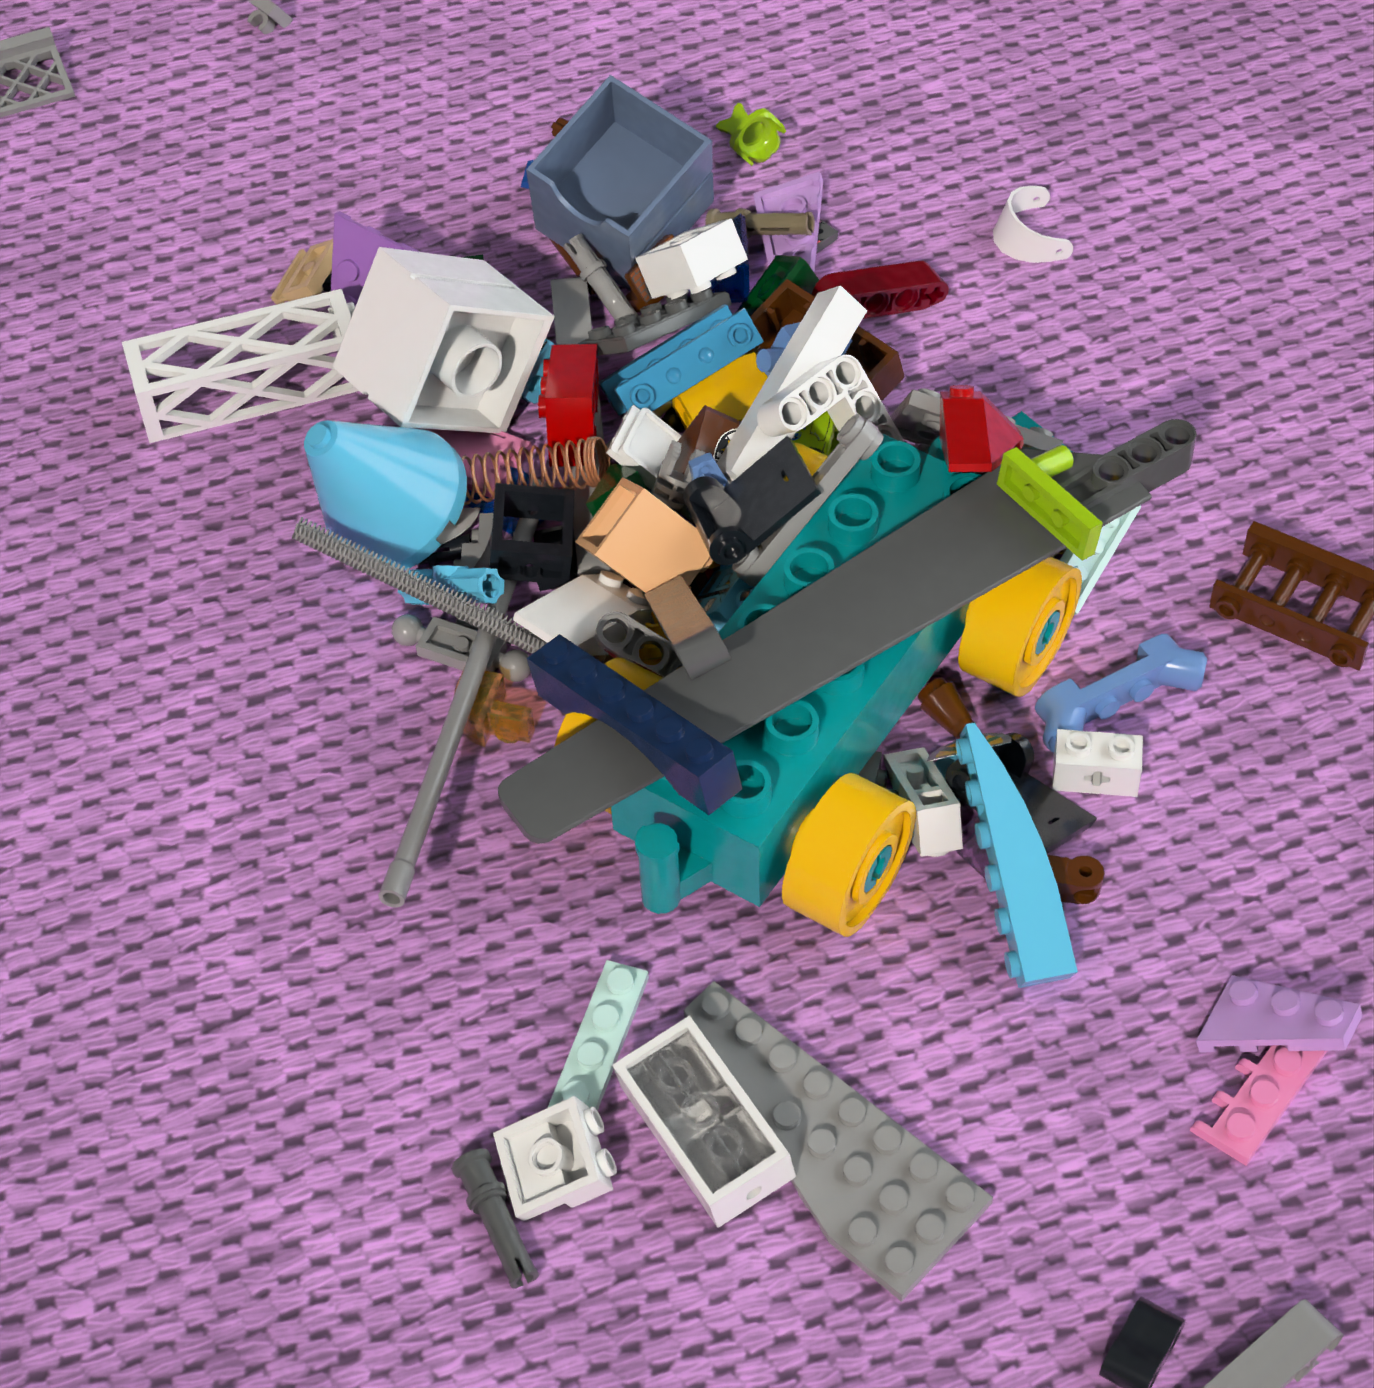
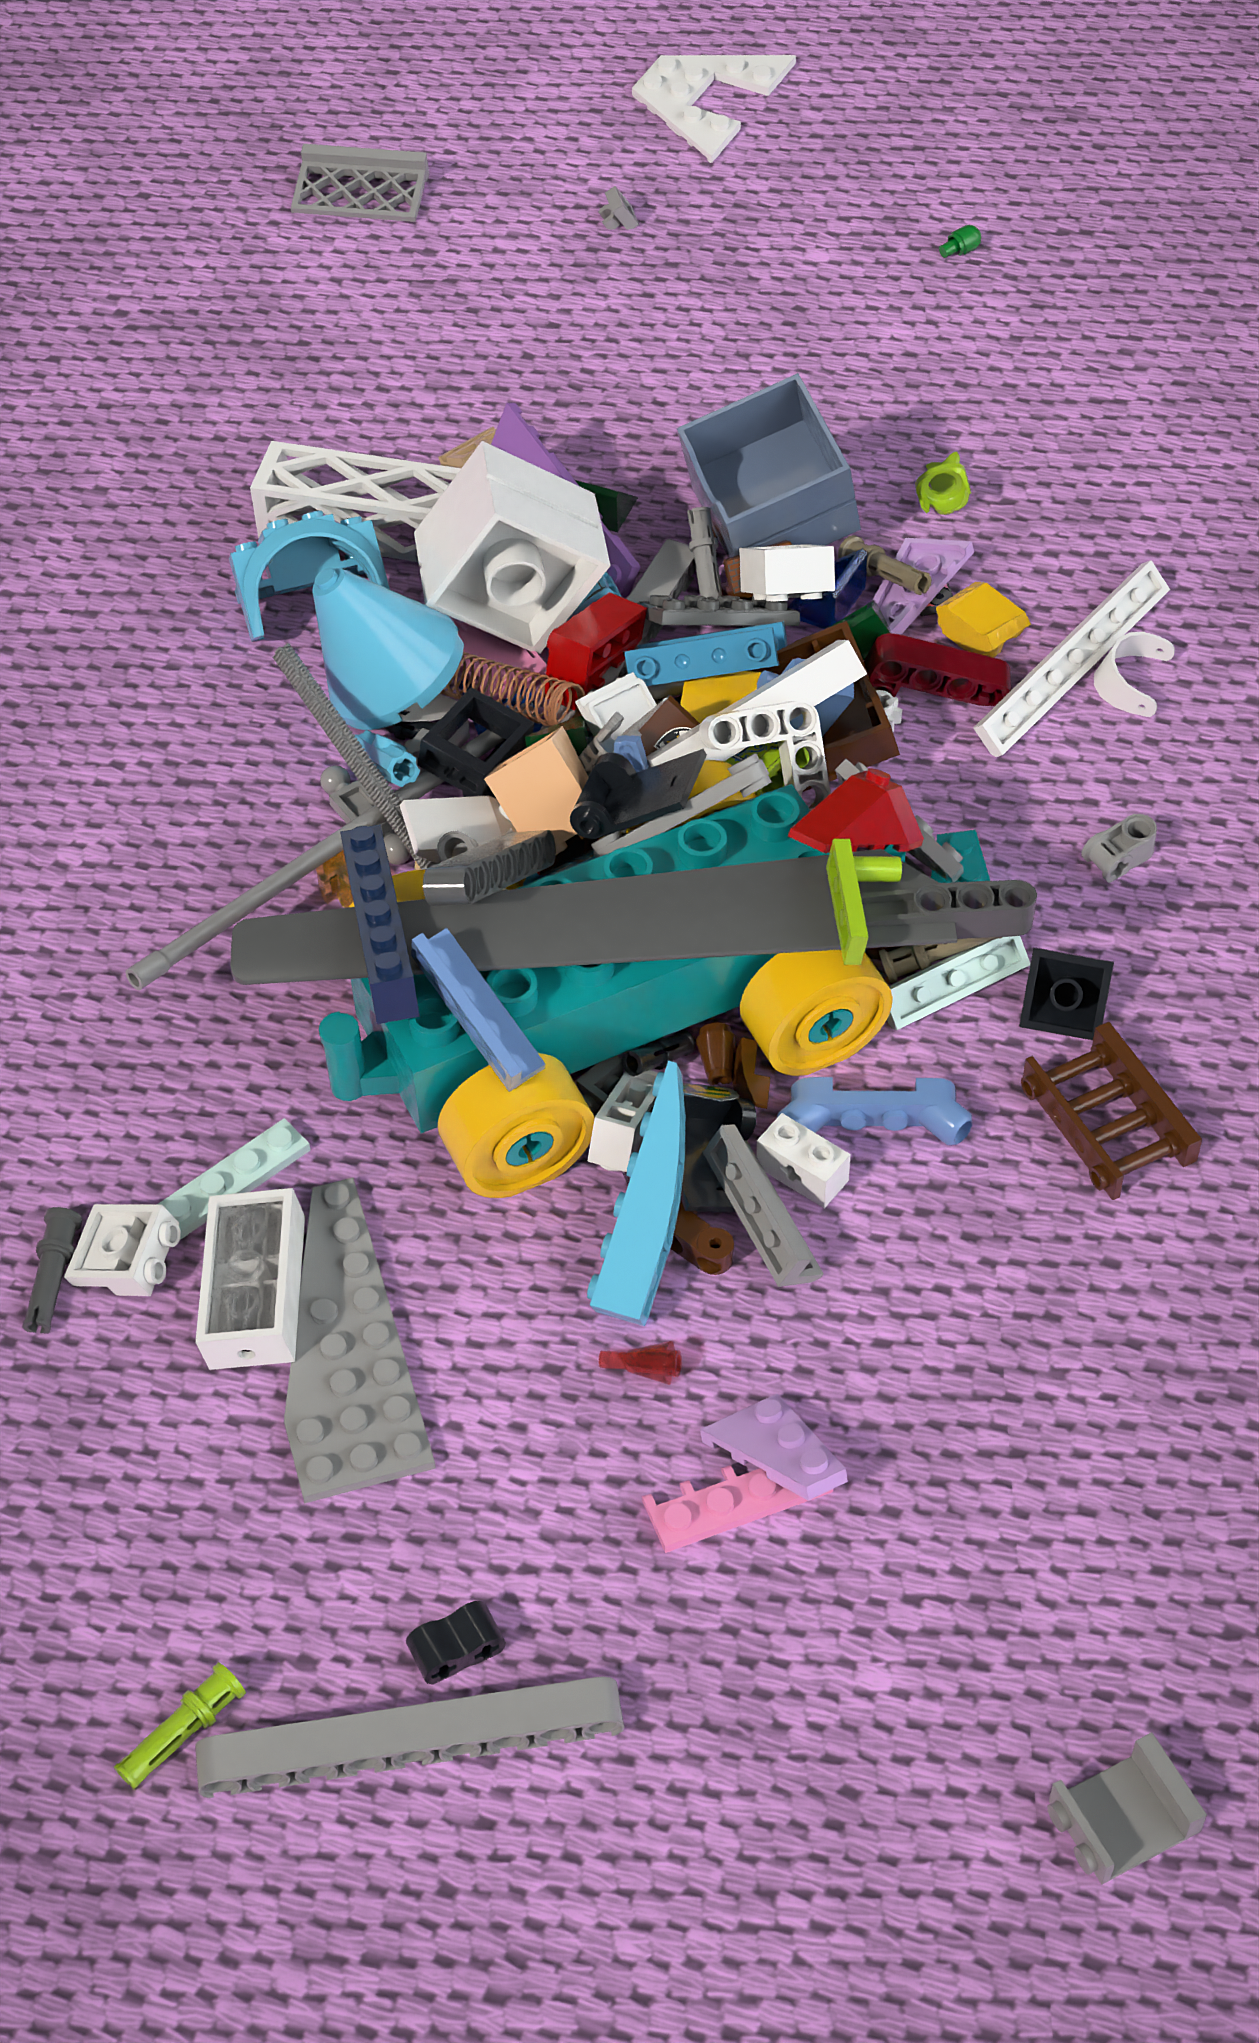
camera: 30 degrees right, 0 degrees up
none -> medium azure piece [229,511,390,642]
none -> medium blue fence [411,928,545,1092]
none -> clear red cone [599,1341,682,1385]
none -> black pin [622,1030,695,1077]
none -> light grey fence [703,1124,823,1287]
none -> reddish brown slope [732,1038,770,1109]
none -> yellow slope [936,582,1031,658]
none -> white plate [973,560,1170,757]
none -> black slope [1019,947,1114,1040]
none -> light grey piece [1081,814,1157,883]

